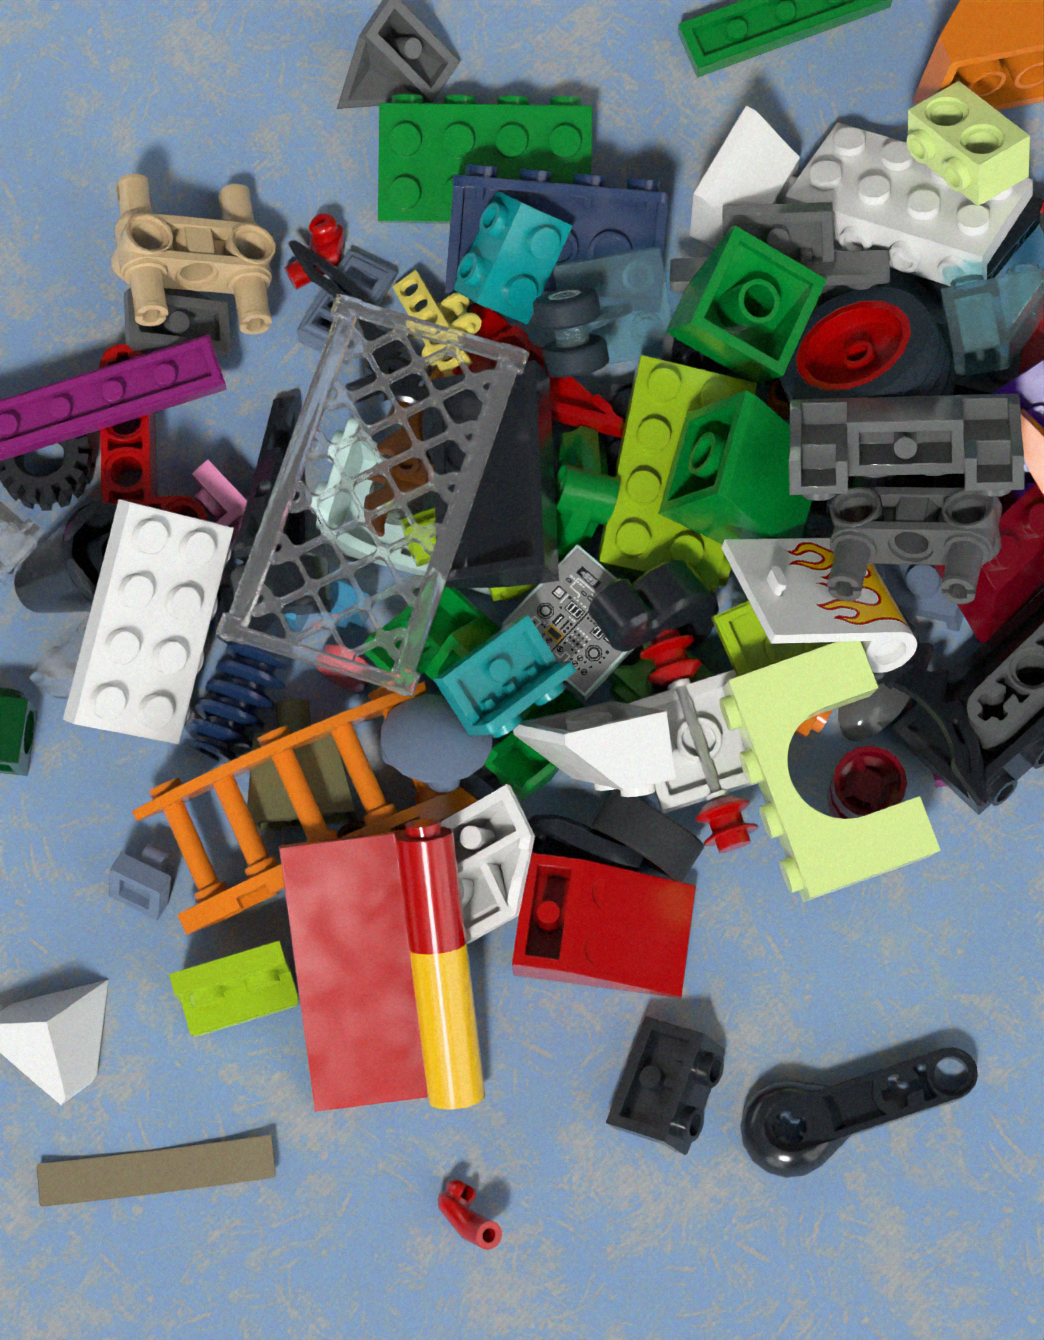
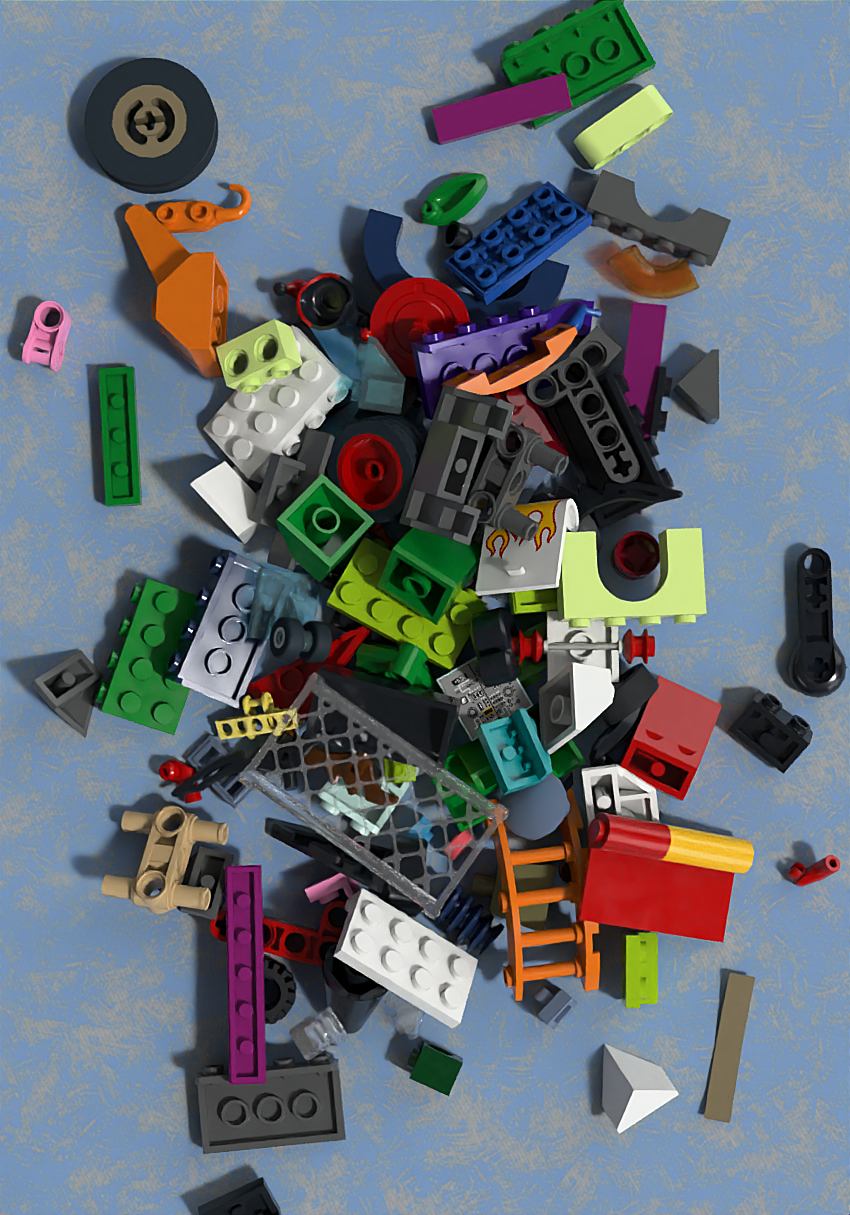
camera: 75 degrees left, 10 degrees up
teal bracket [454,191,573,325] -> none

